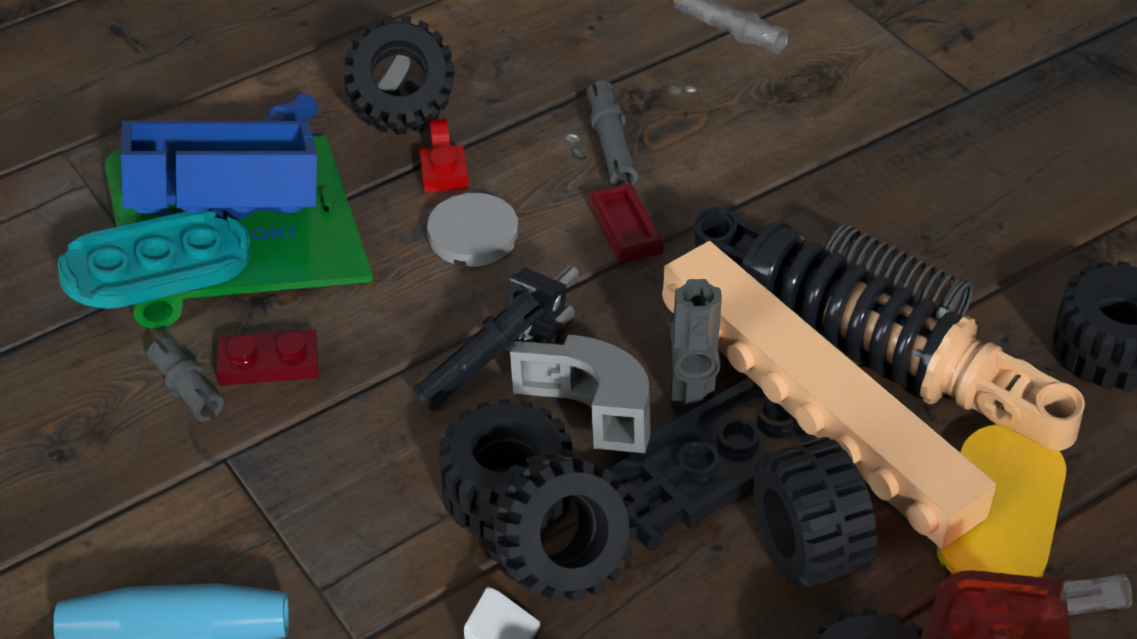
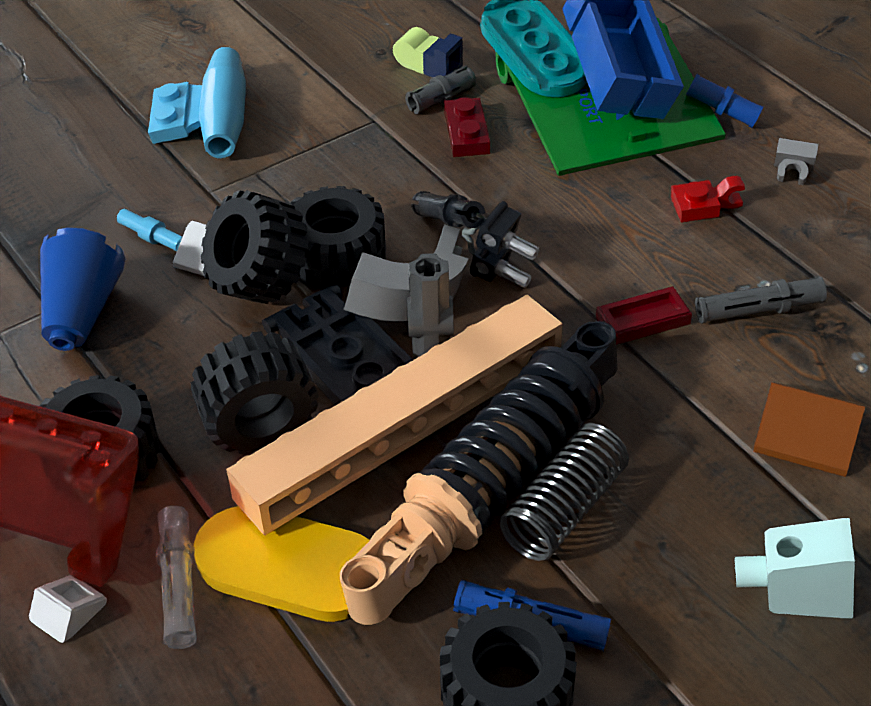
camera: 90 degrees right, 0 degrees up
black tyre [344,15,454,134] -> none
light grey tile [427,193,519,267] -> none
none -> leg [393,27,463,78]
none -> blue pin [453,580,611,651]
none -> light aqua torso [735,518,855,618]
none -> dark orange slope [753,382,865,477]

